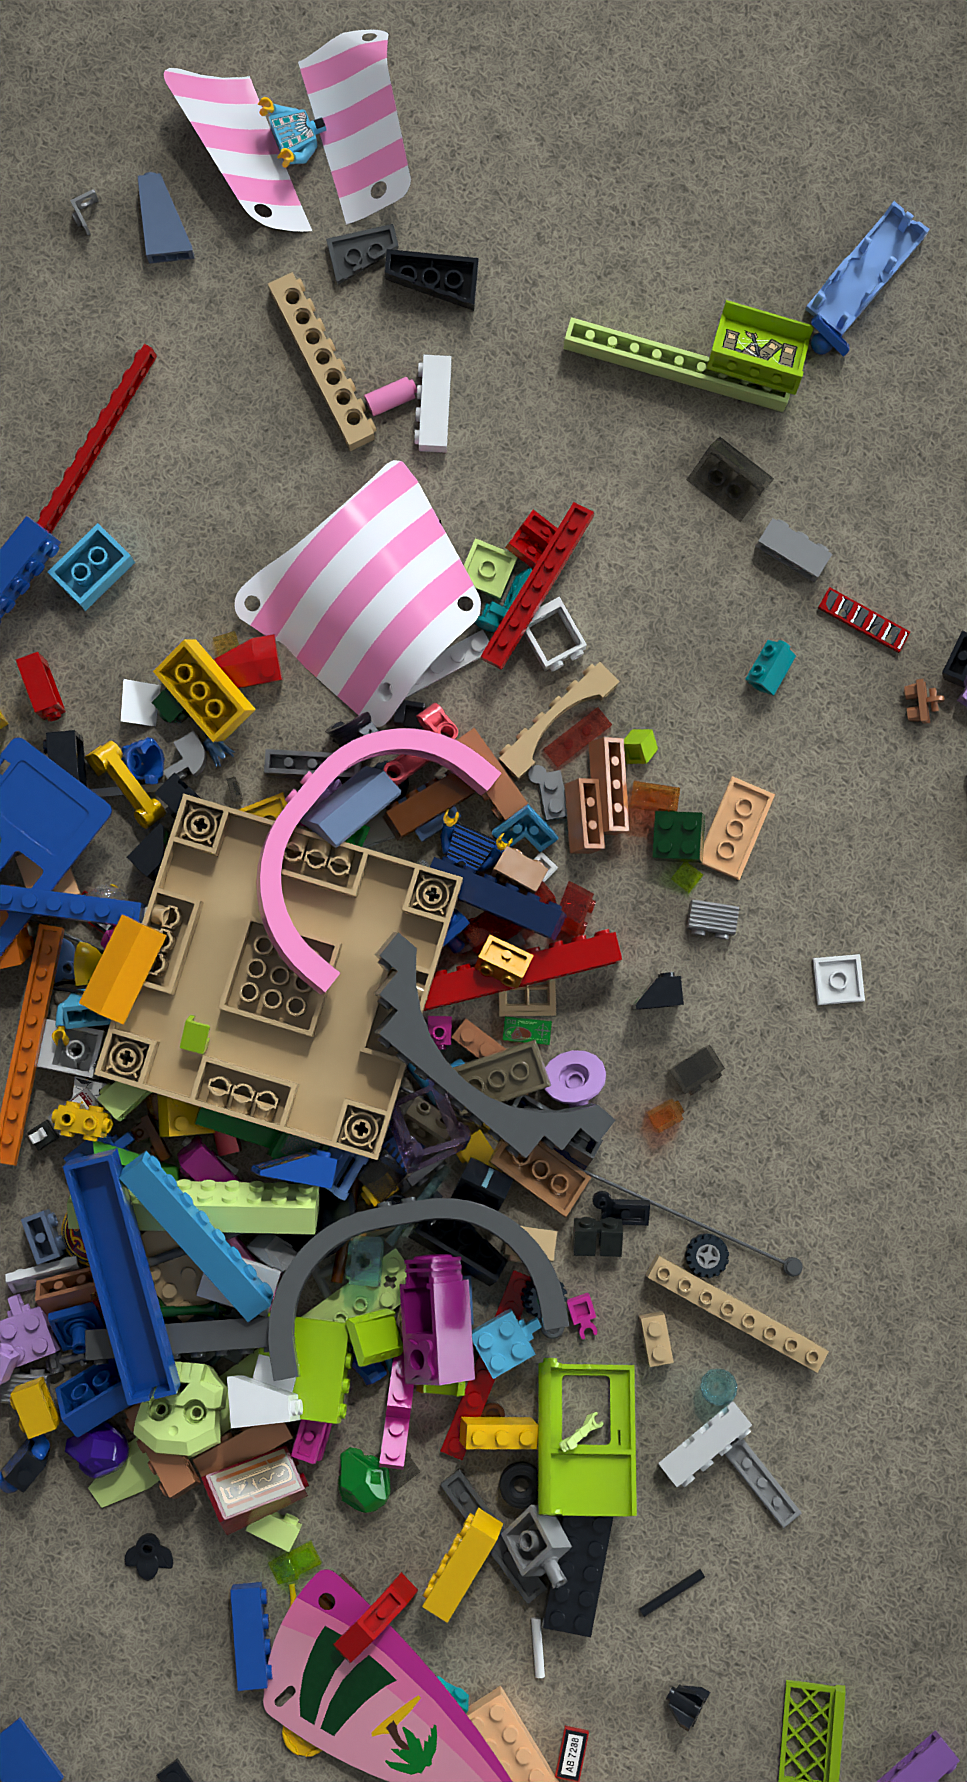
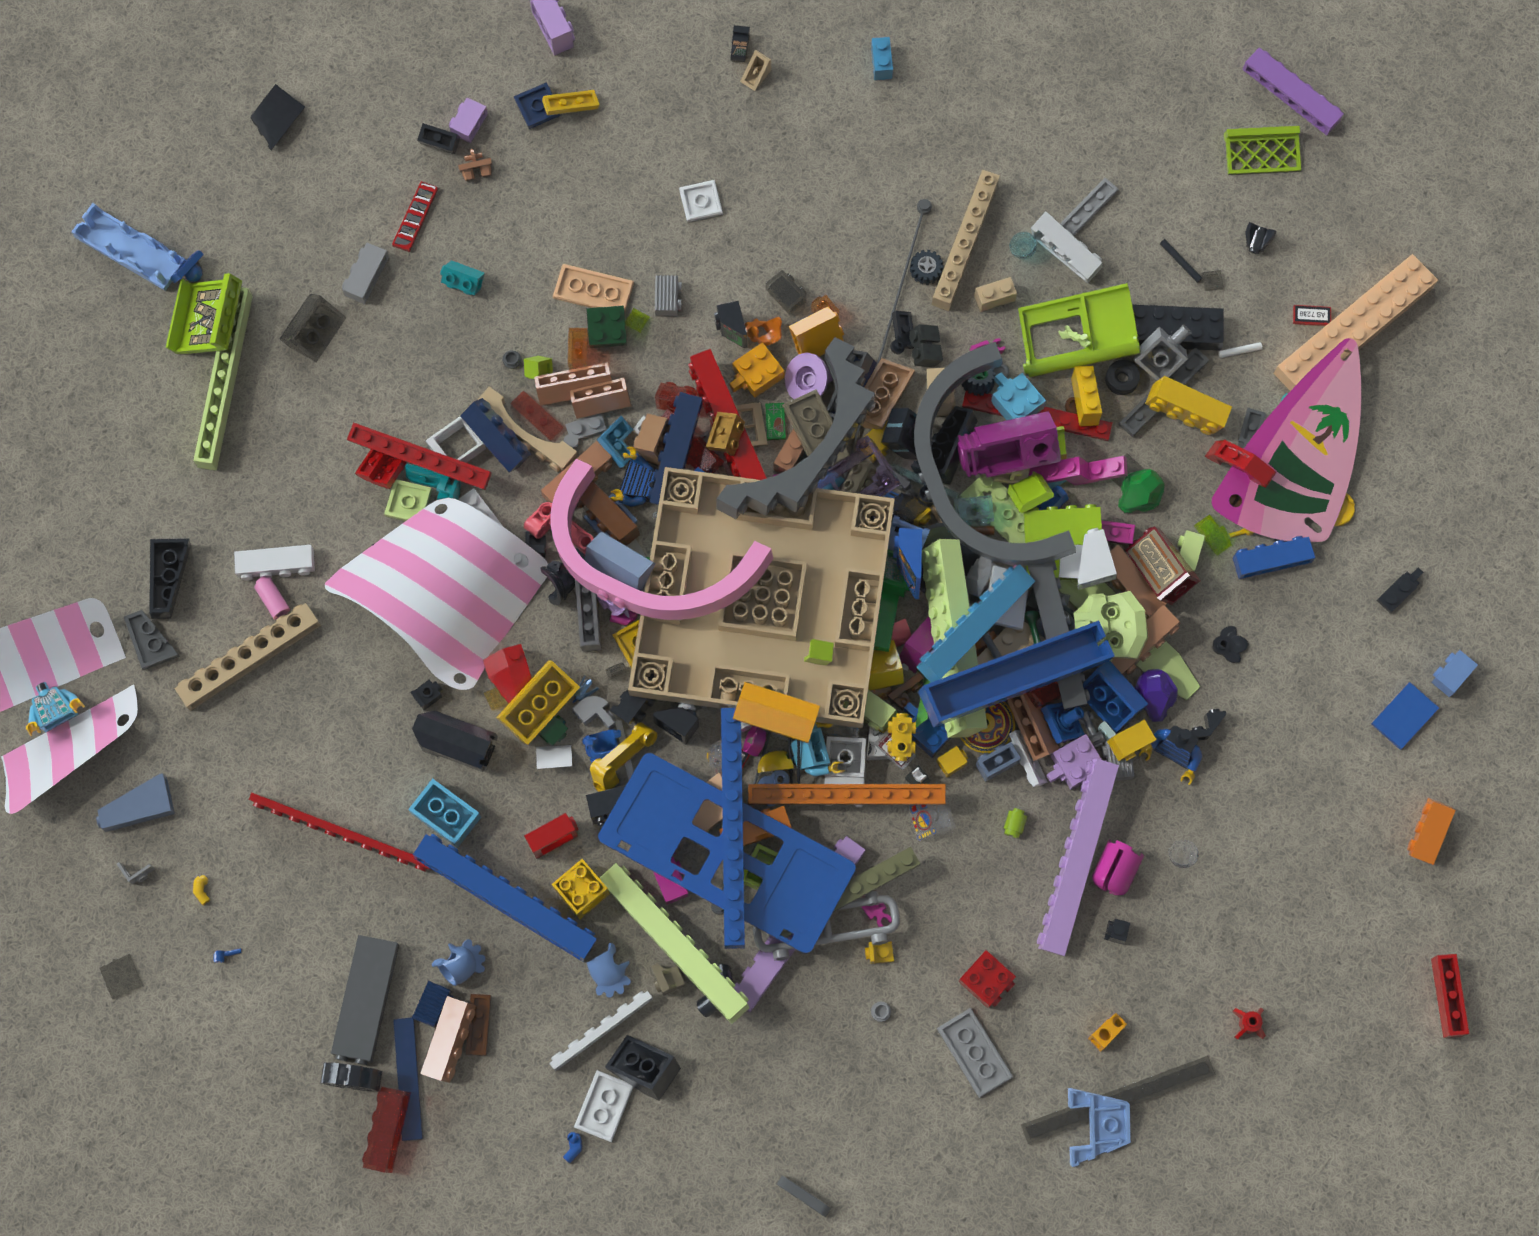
camera: 90 degrees left, 10 degrees down
none -> yellow arm [193,875,210,906]
none -> black brick [410,679,442,711]
none -> black brick [412,710,498,772]
none -> dark blue brick [460,398,532,473]
none -> dark grey plate [502,350,521,369]
none -> light orange hinge [729,342,785,398]
none -> orange helmet [745,317,782,346]
none -> light orange brick [789,307,844,356]
none -> yellow brick [936,746,968,778]
none -> light aqua tile [1098,721,1116,740]
none -> black slope [1190,709,1226,741]
none -> clear smoke tile [1202,270,1224,291]
none -> dark grey hinge [1238,408,1266,449]

